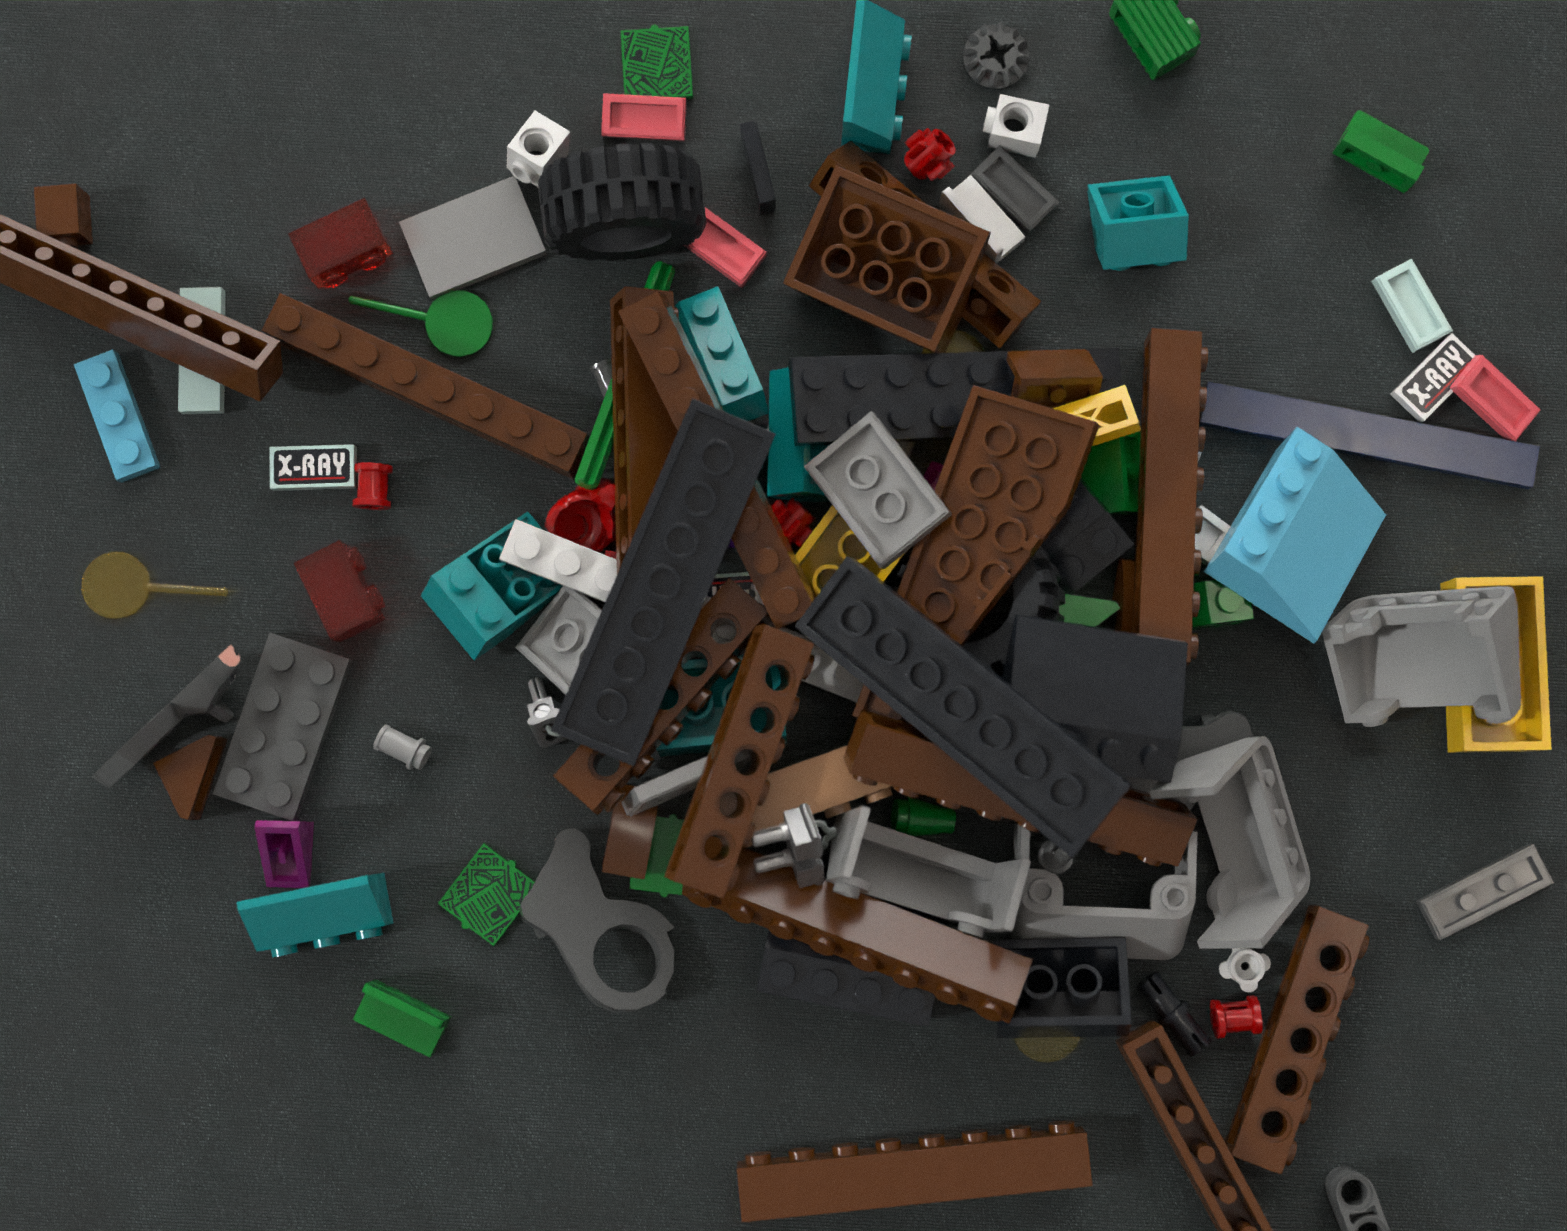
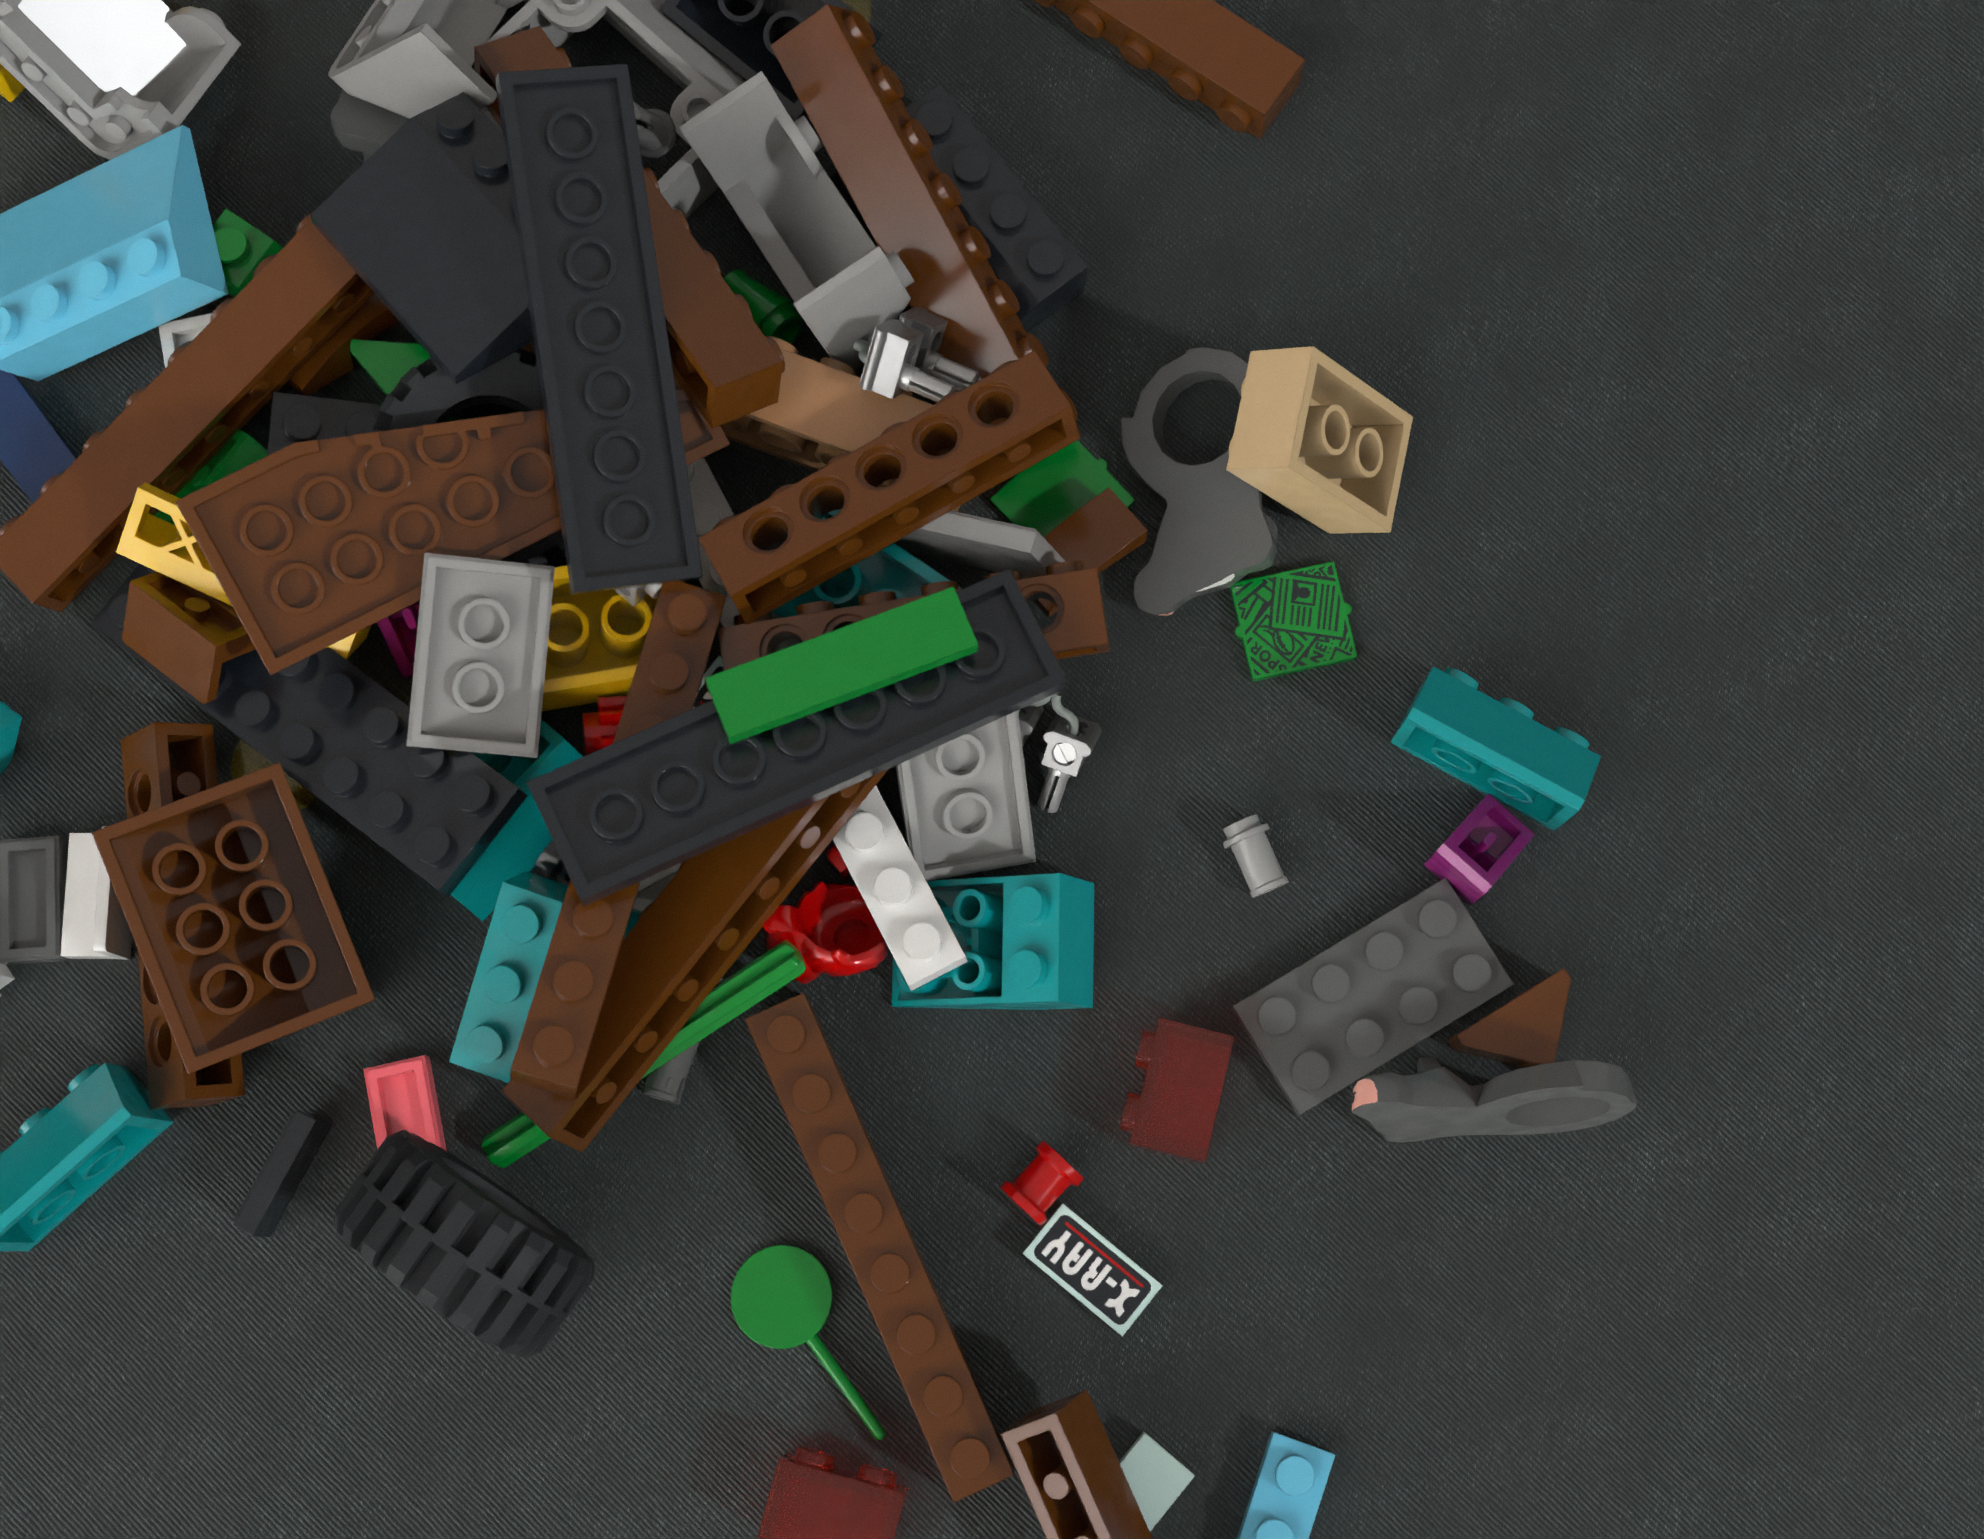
camera: 135 degrees left, 5 degrees down
clear yellow piece [82,552,228,619] -> none
green panel [353,979,452,1058] -> none
light grey tile [399,176,547,301] -> none
white brick [507,111,570,187] -> none
coral tile [601,93,687,141] -> none
green piece [621,24,693,99] -> none
red gear [904,128,956,181] -> none
none -> green tile [705,586,978,744]
none -> tan brick [1226,346,1413,534]

